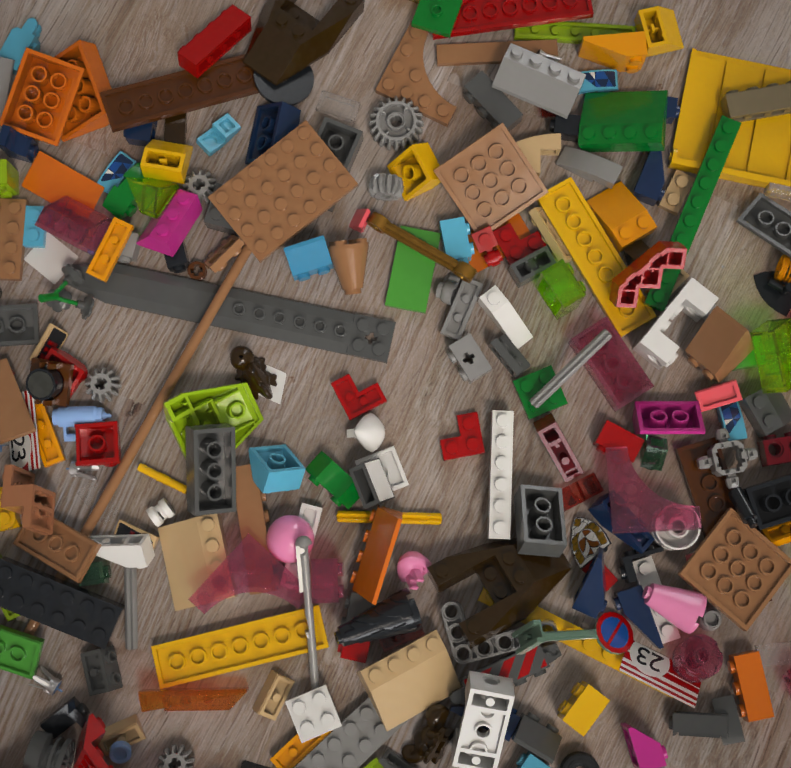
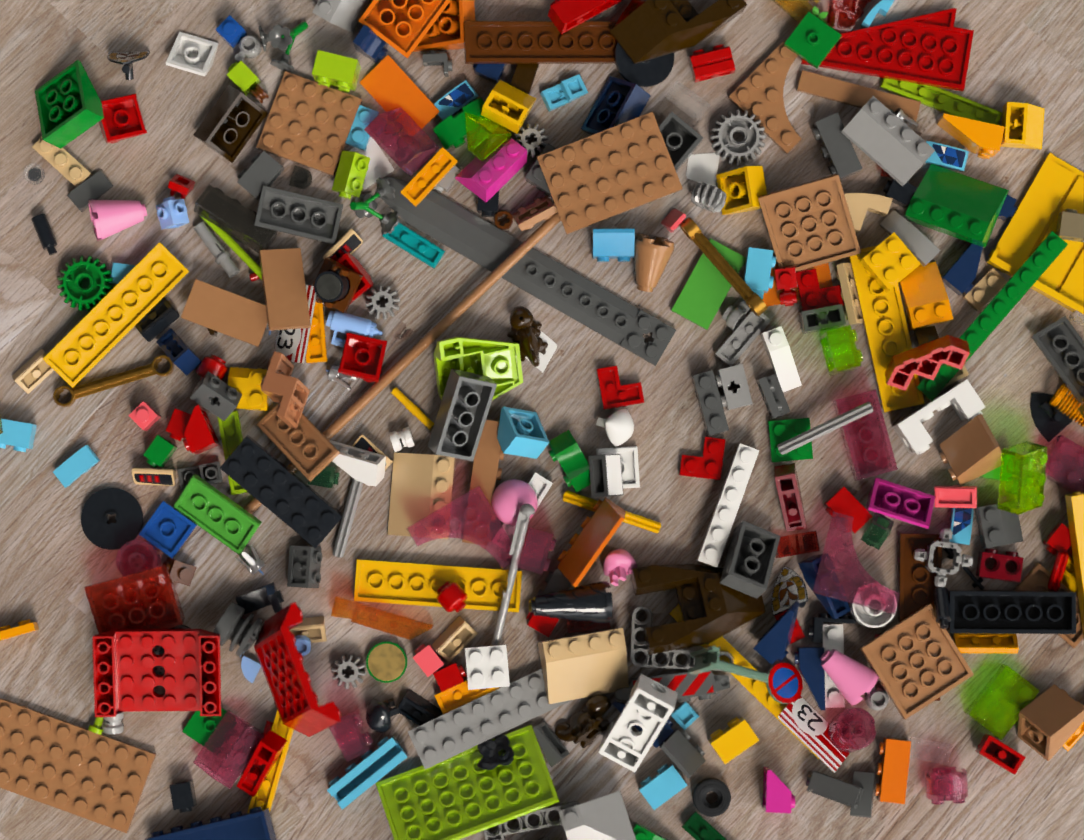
camera: 20 degrees right, 5 degrees up
none -> lime brick [332,151,370,199]
none -> pearl gold tile [366,642,407,683]
none -> teal tile [382,223,445,269]
none -> coral brick [412,644,445,677]
none -> dark grey bracket [423,50,453,77]
none -> red brick [433,662,467,692]
none -> red head [437,581,467,613]
none -> medium azure tile [671,702,700,730]
none -> white sticker [686,153,720,186]
none -> red brick [689,44,735,82]
none -> dark grey brick [691,370,729,437]
none -> yellow brick [860,232,921,293]
none -> black piece [942,547,984,590]

